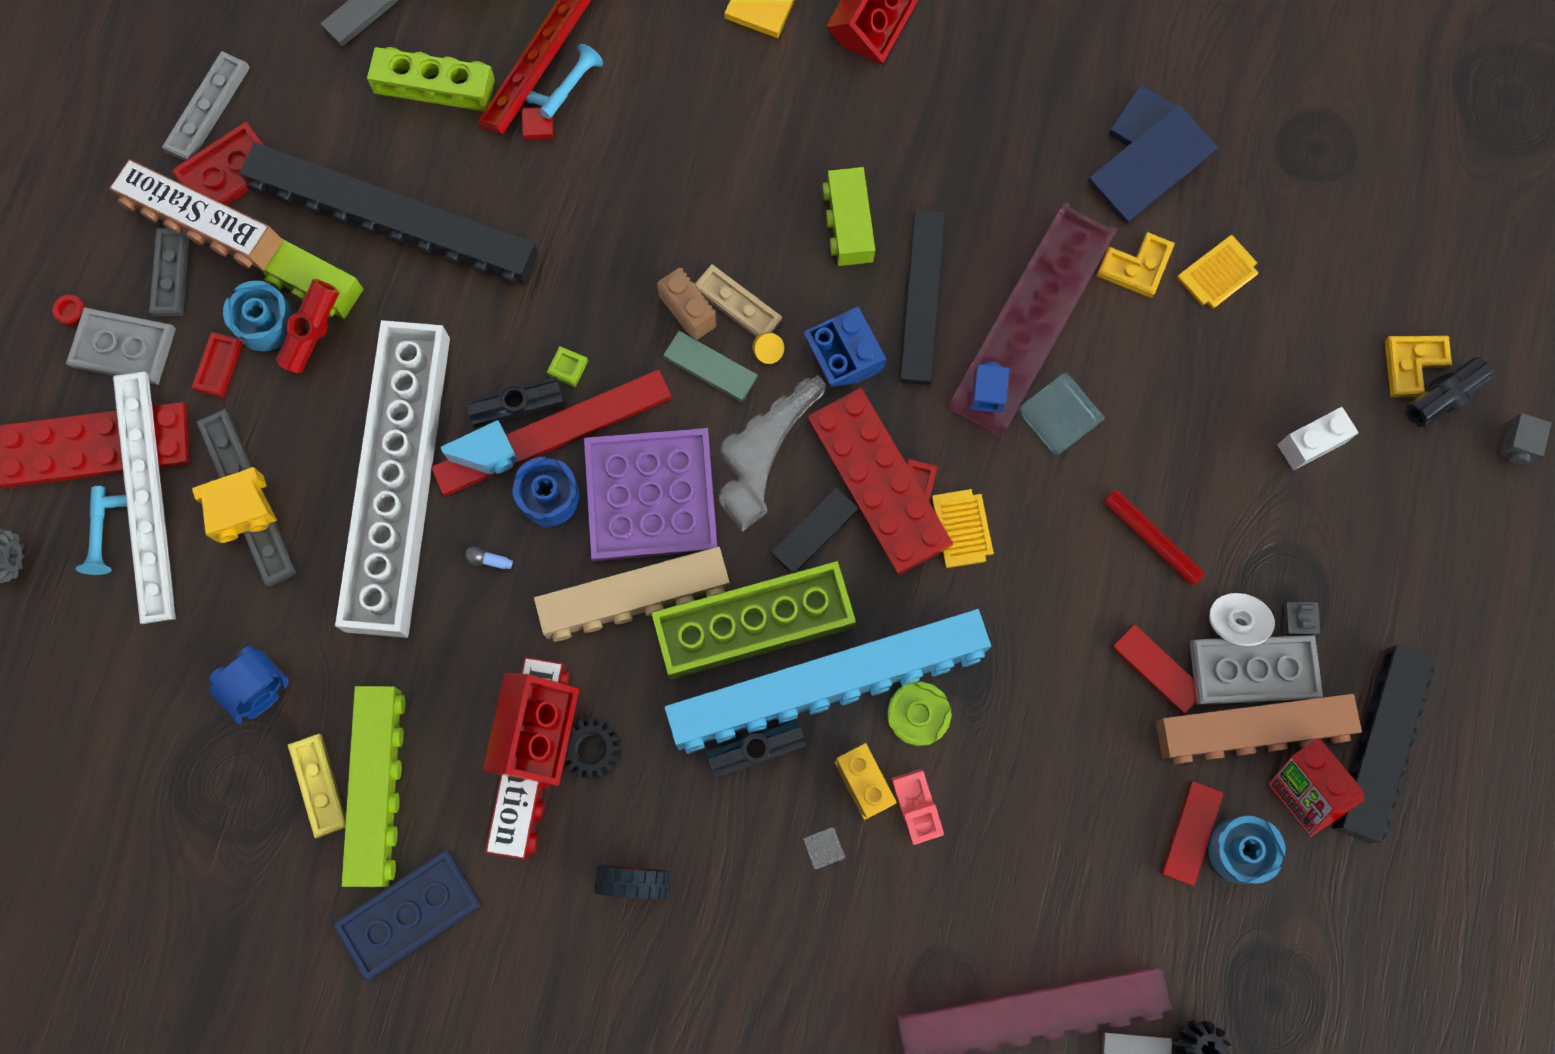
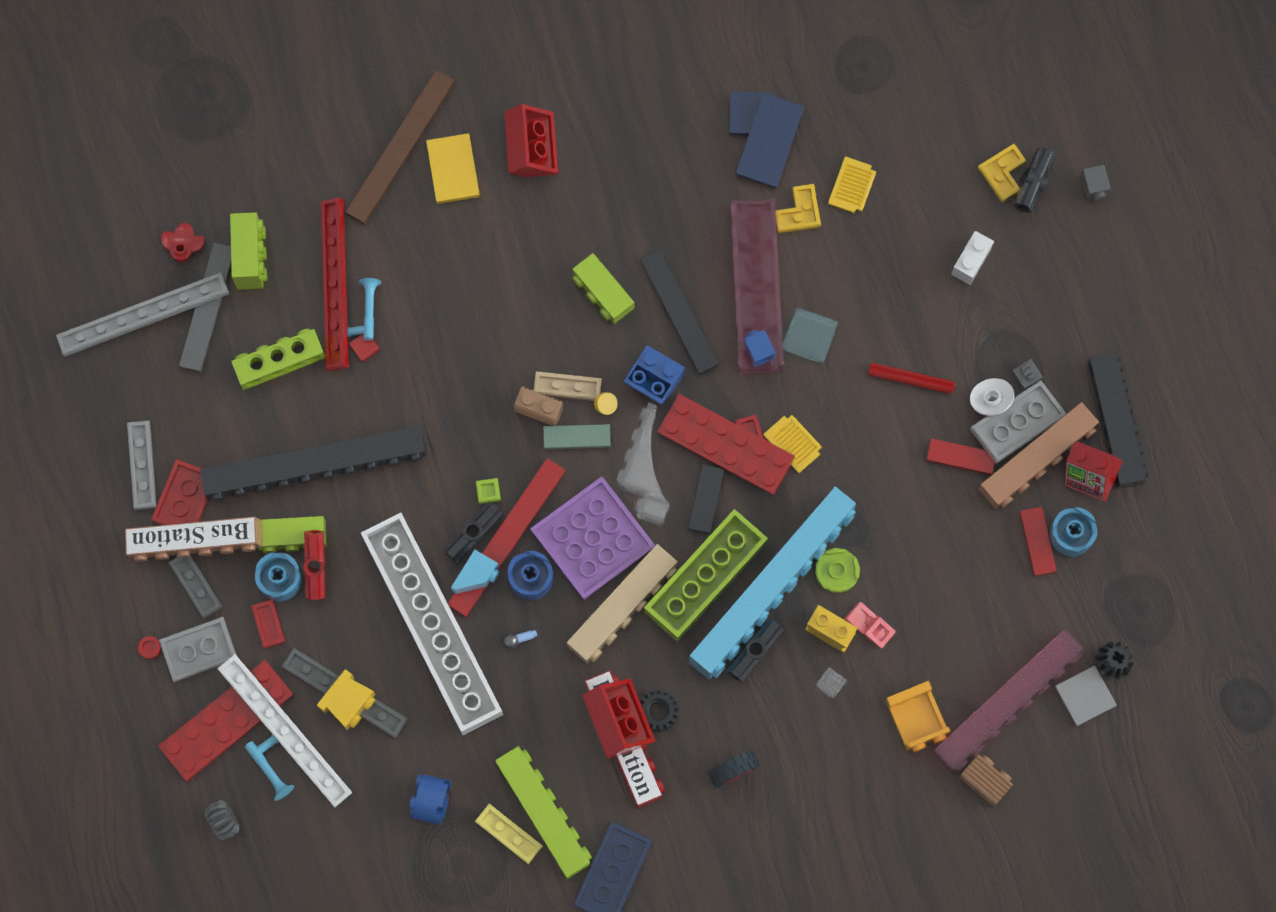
camera: 30 degrees left, 0 degrees up
none -> light orange panel [885,681,950,752]

